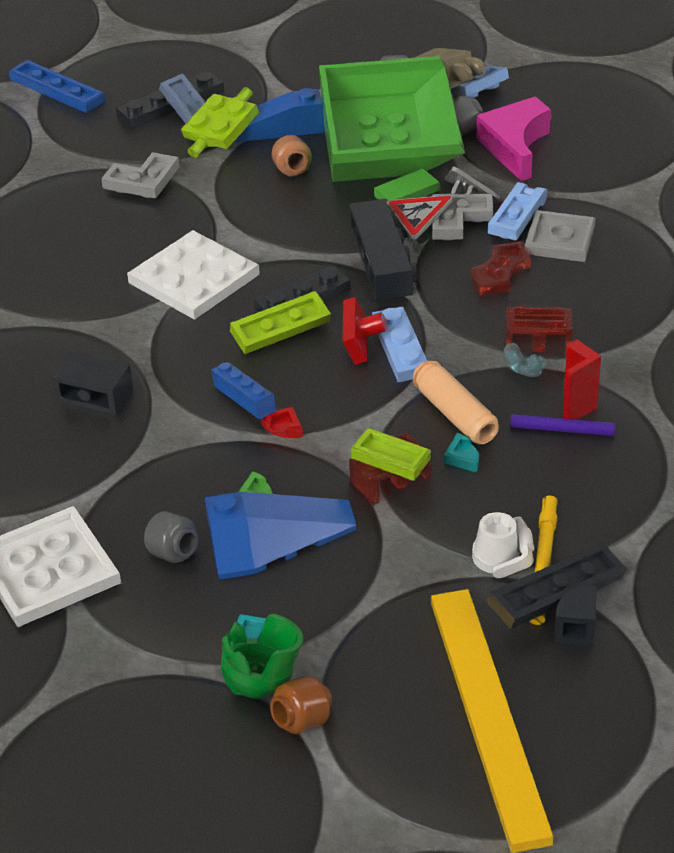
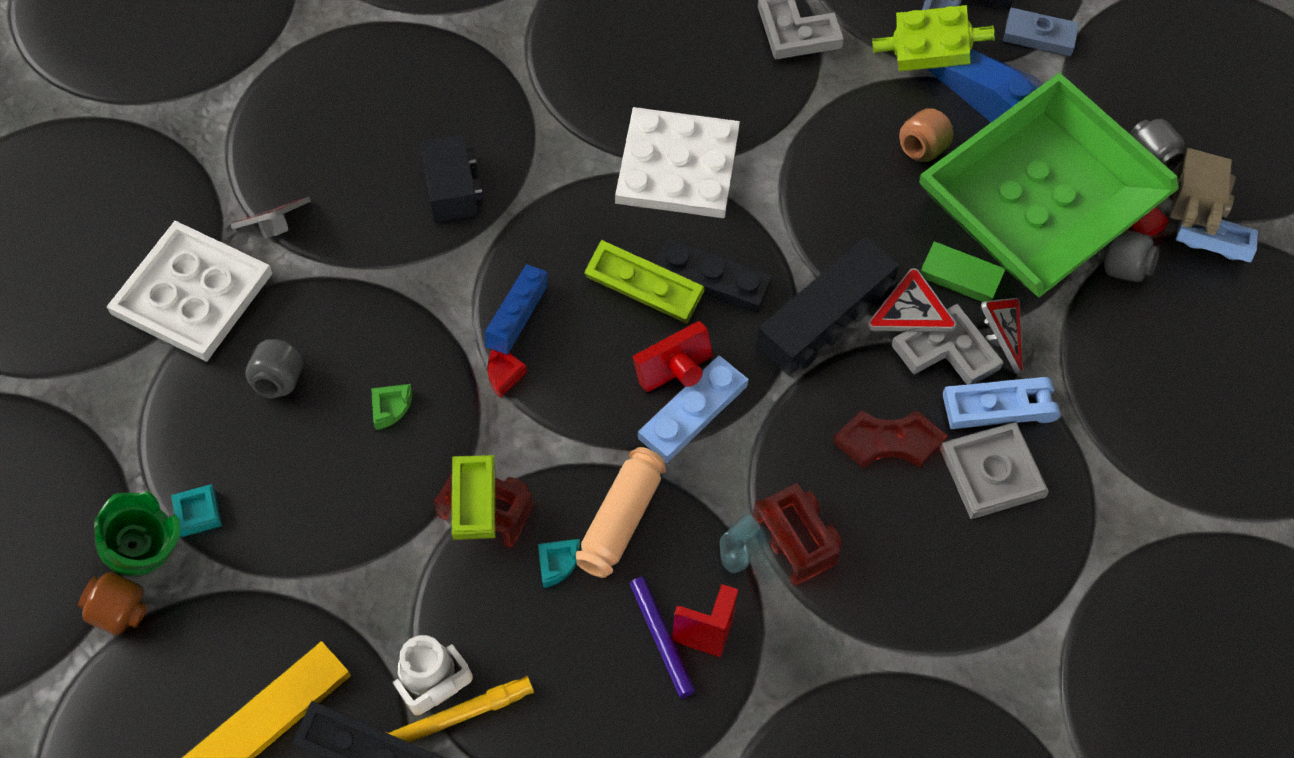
camera: 55 degrees right, 20 degrees up
blue wedge [205,492,357,580] -> none
dark pink arch [477,96,552,181] -> none
none -> light grey piece [231,196,311,238]
none -> sand blue plate [1002,8,1079,56]

